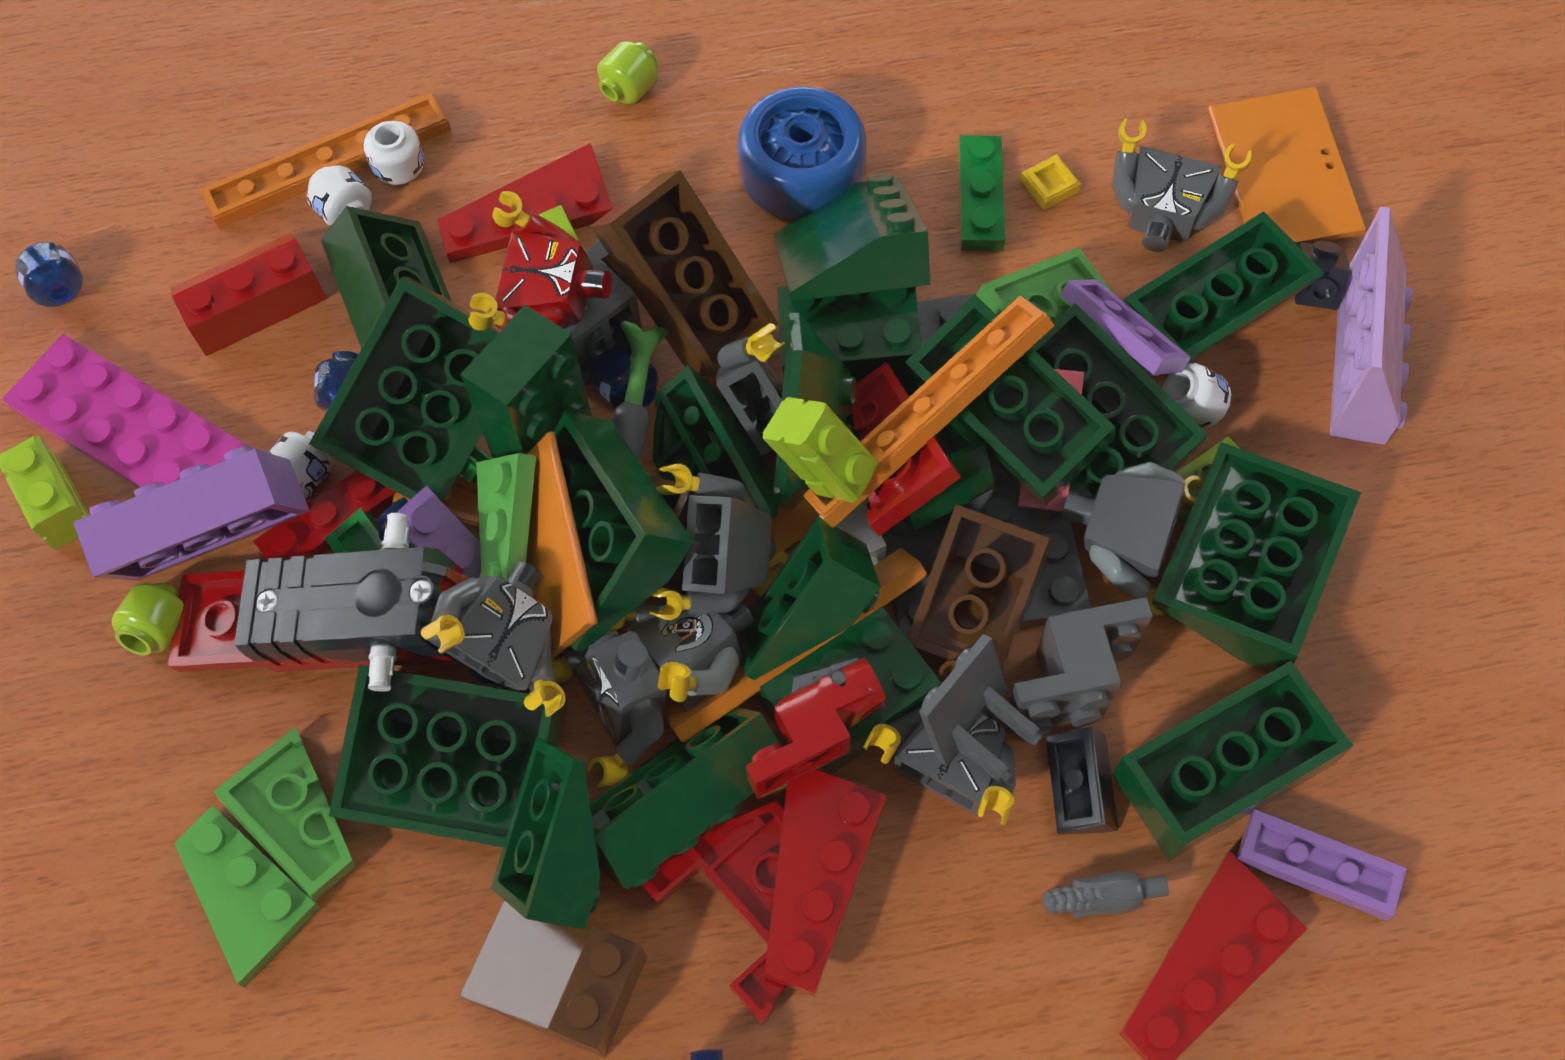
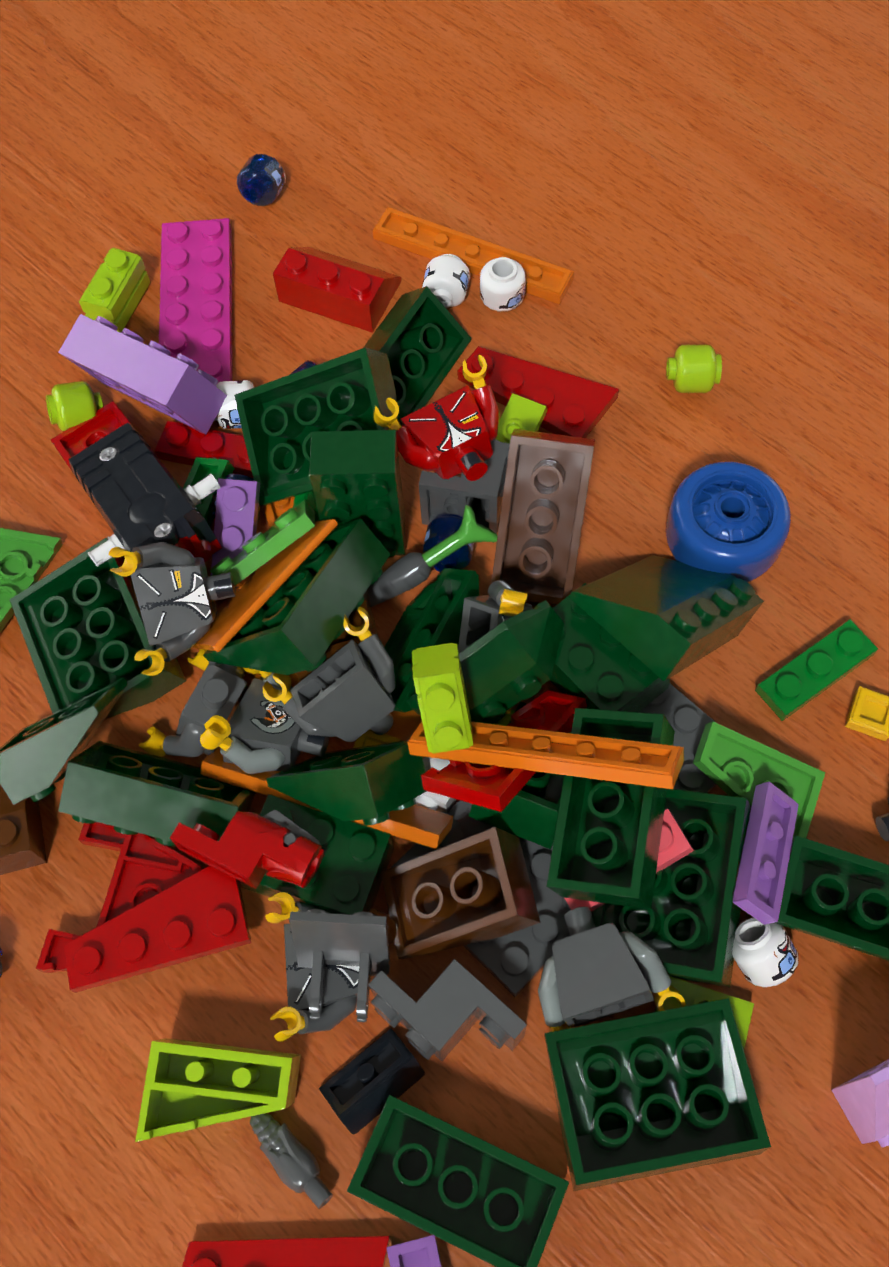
camera: 55 degrees right, 0 degrees up
none -> lime wedge [135,1038,301,1142]

